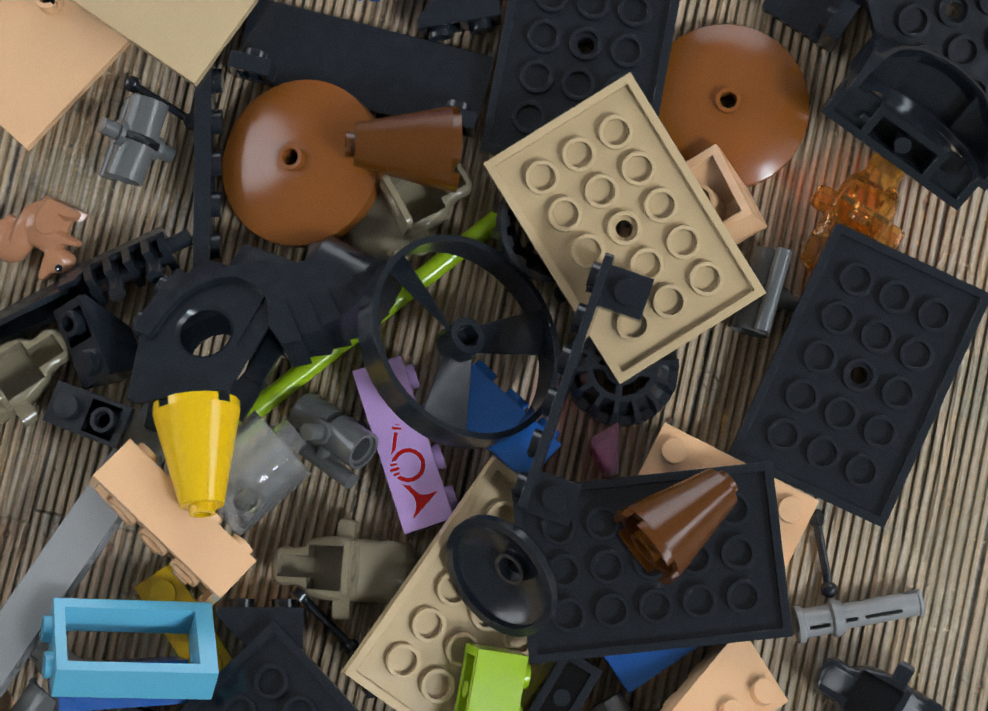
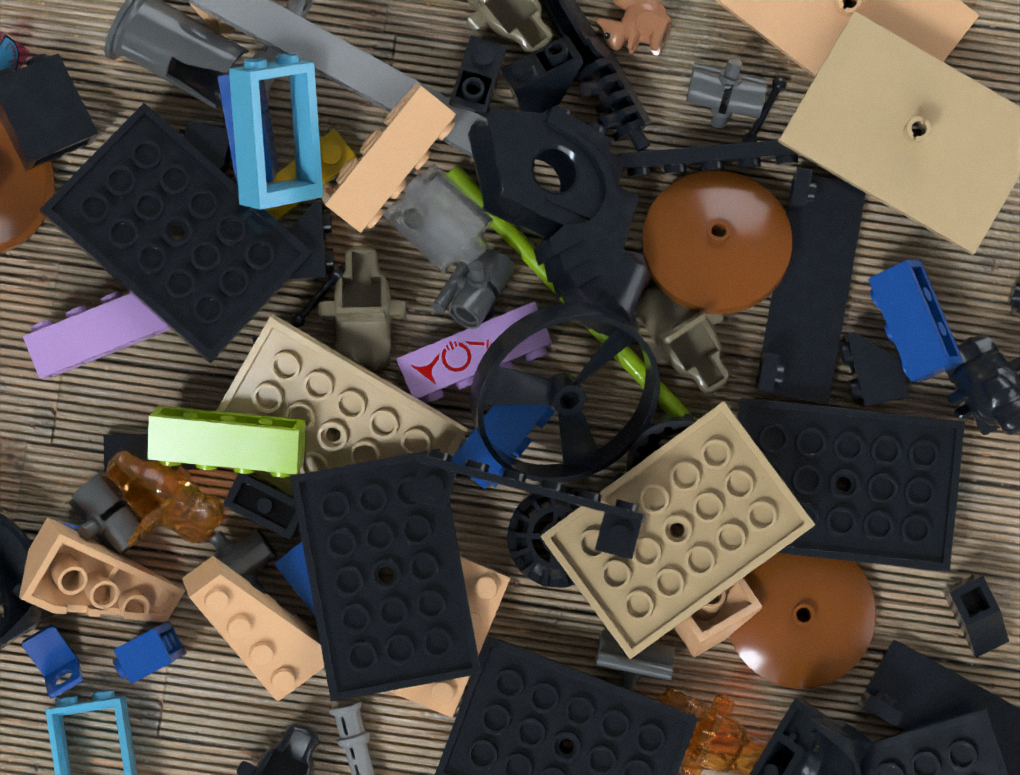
camera: 80 degrees right, 5 degrees up
yellow cone [152,391,240,518] -> none
reddish brown cone [345,106,462,193] -> none
black dish [446,514,557,637] -> none
clear pink slope [587,423,619,479] -> none
reddish brown cone [613,468,738,585] -> none
black hinge [809,509,838,598] -> none

